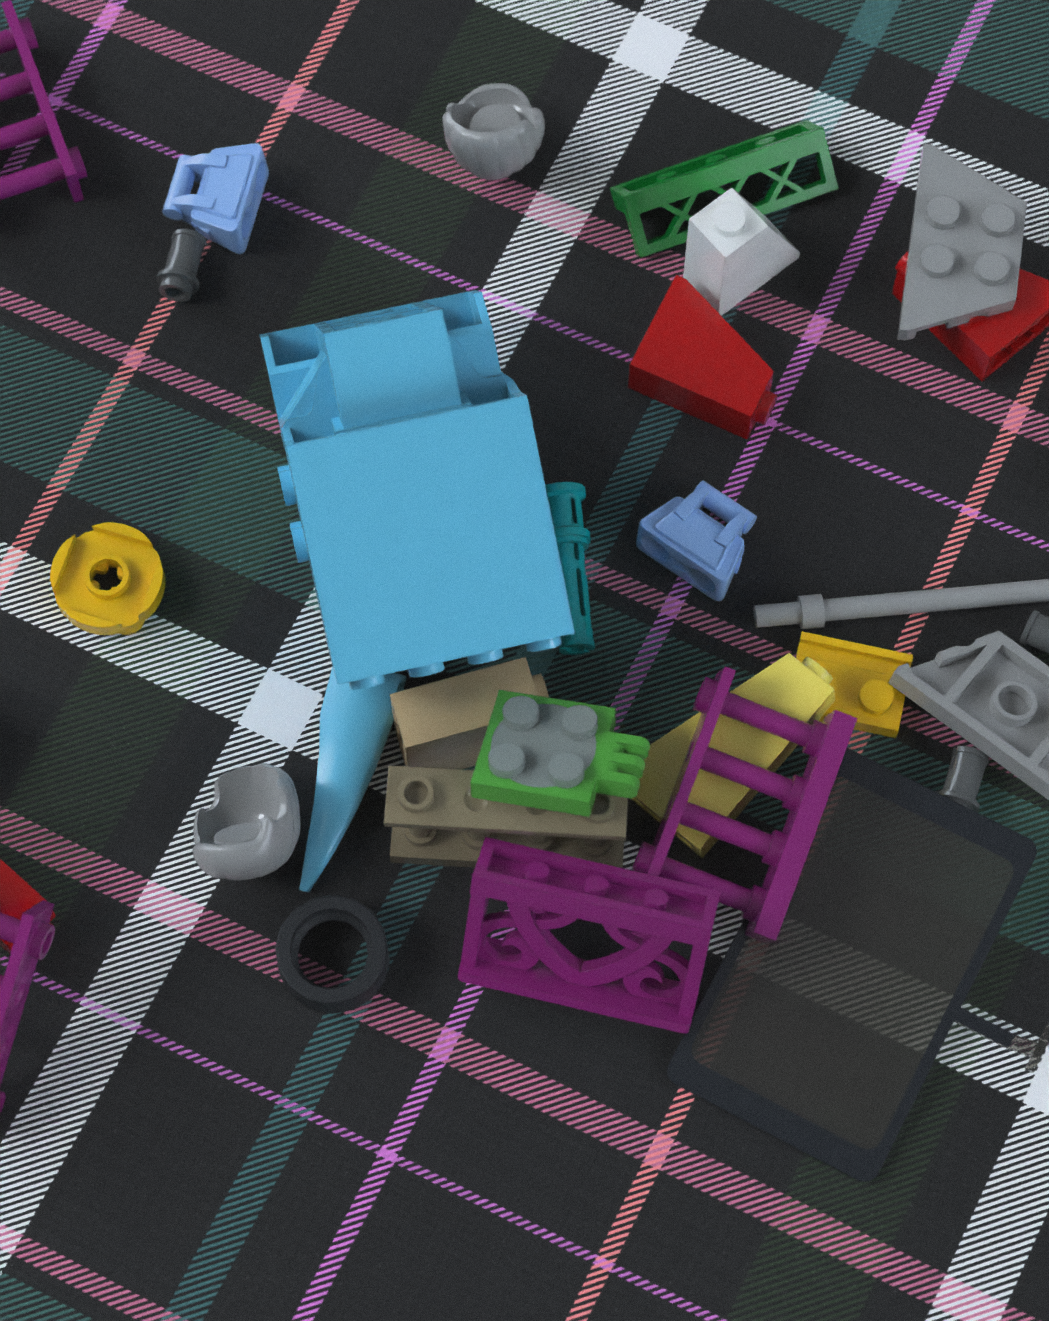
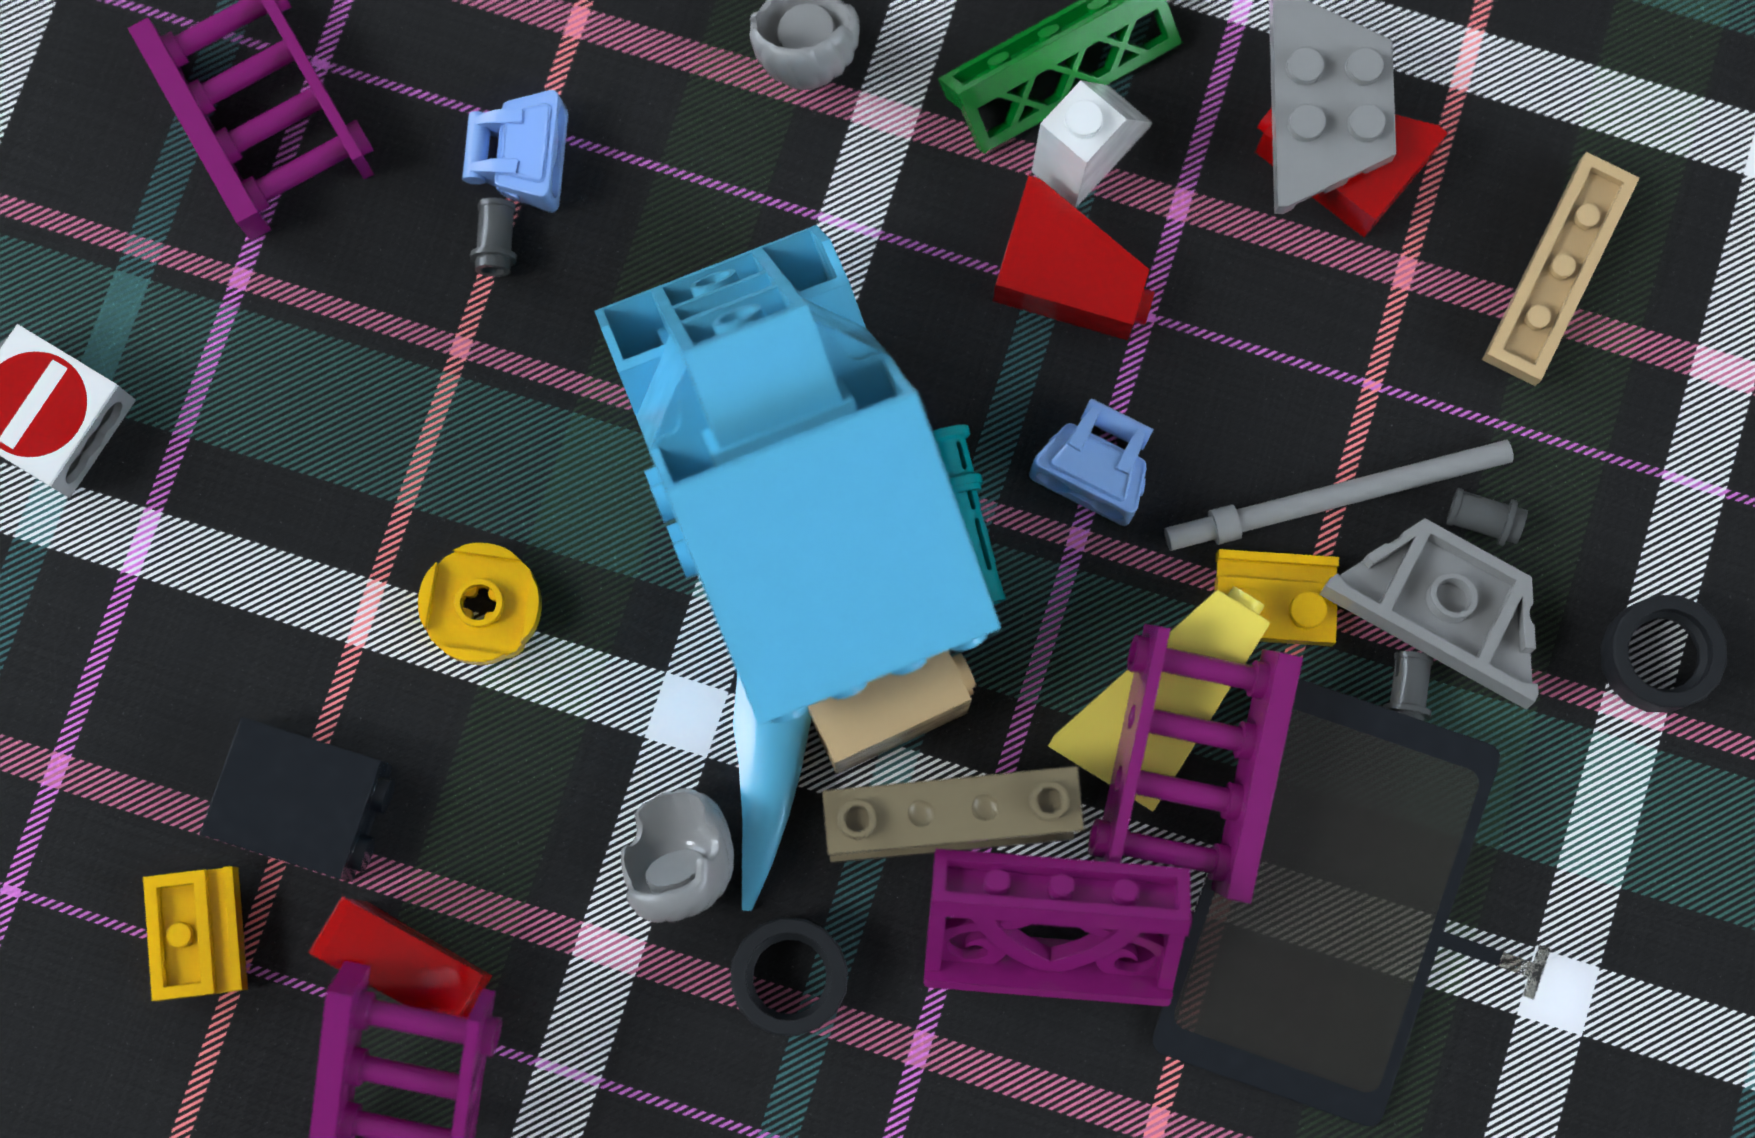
camera: 10 degrees left, 10 degrees up
piece [470,690,651,817] -> none

